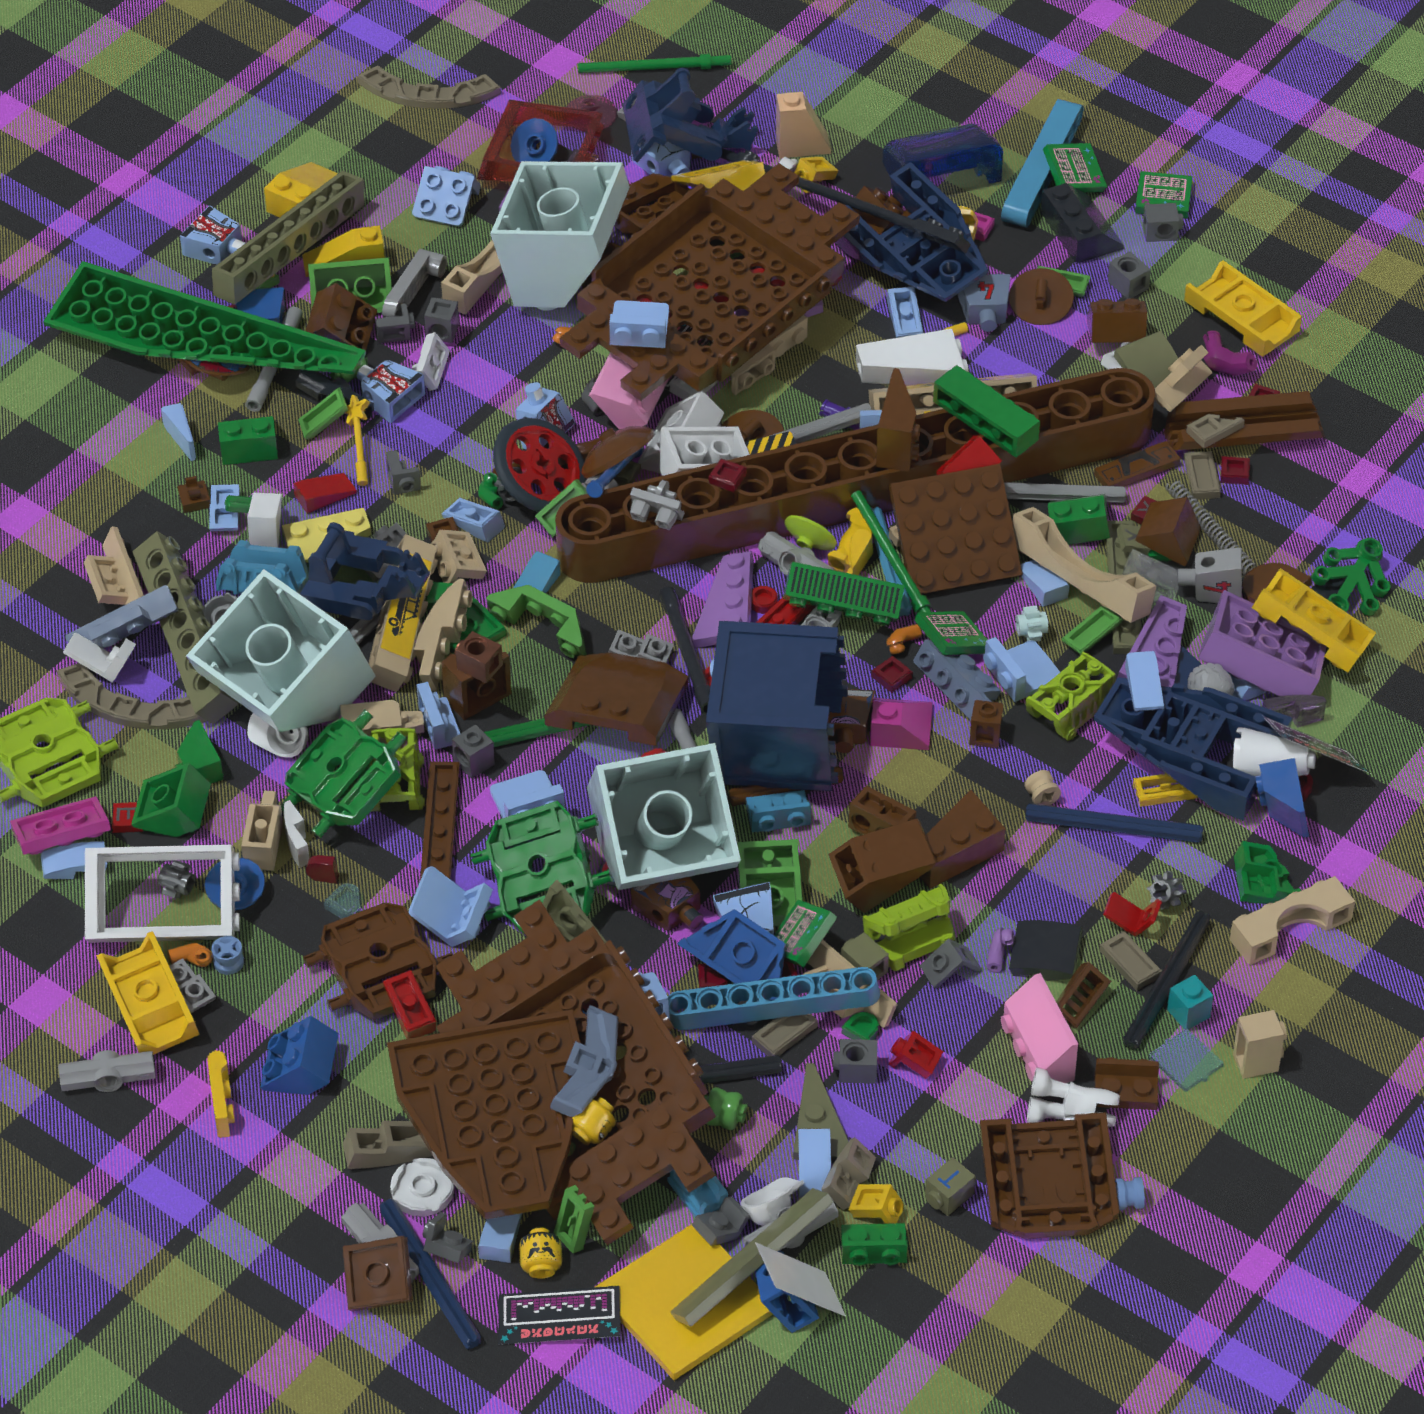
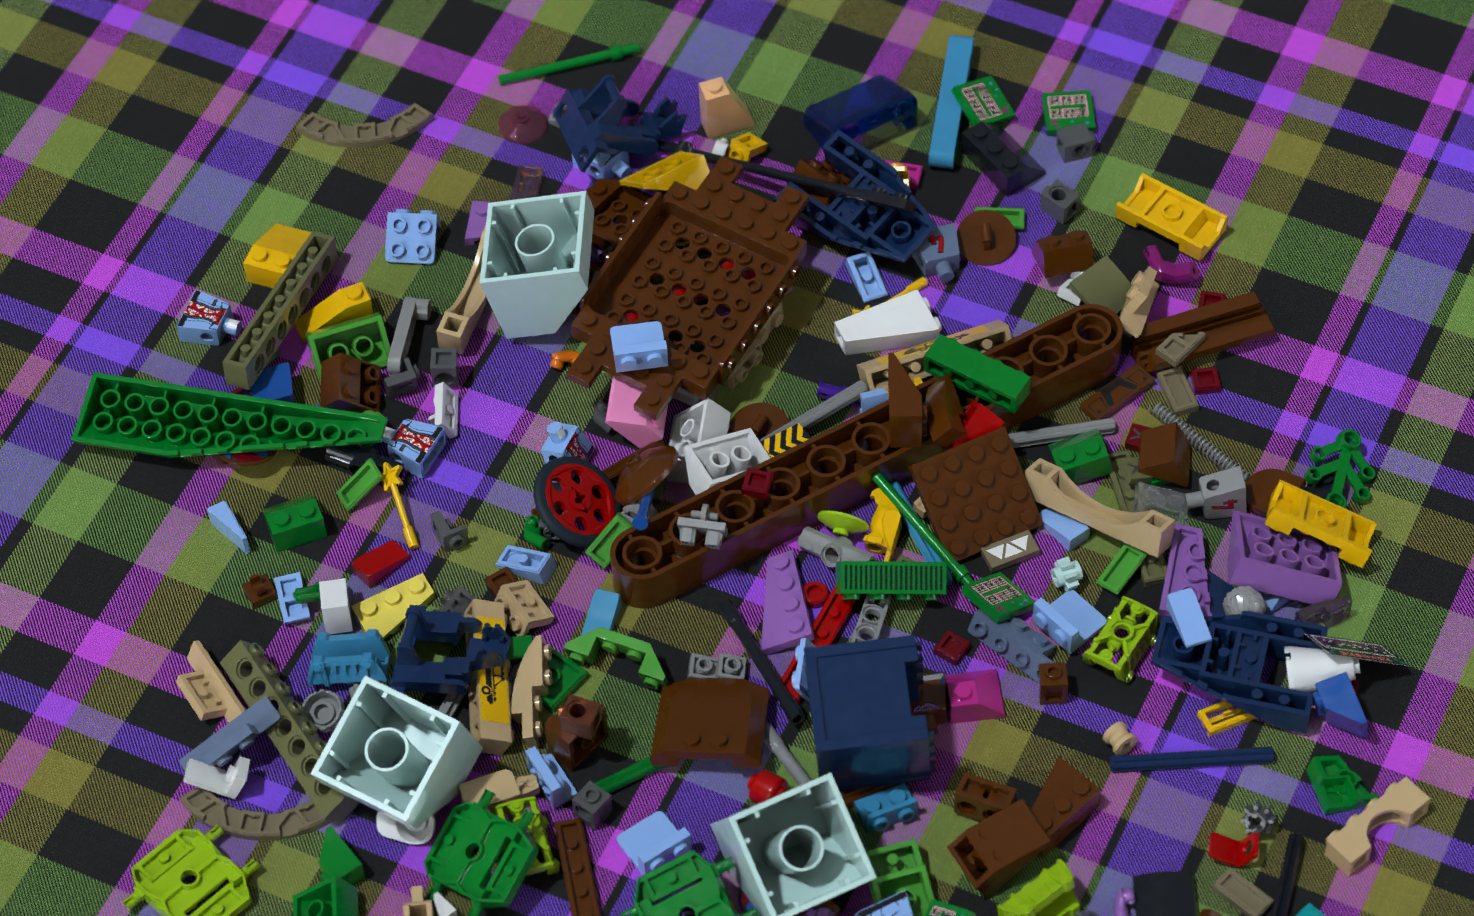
camera: 10 degrees left, 5 degrees up
light grey piece [245,306,303,412] -> none
clear red windscreen [477,99,604,182] -> none
blue dish [510,118,559,165] -> none
orange arm [886,624,922,655] -> none
none -> reddish brown slope [925,373,965,448]
none -> dark tan tile [980,530,1040,573]

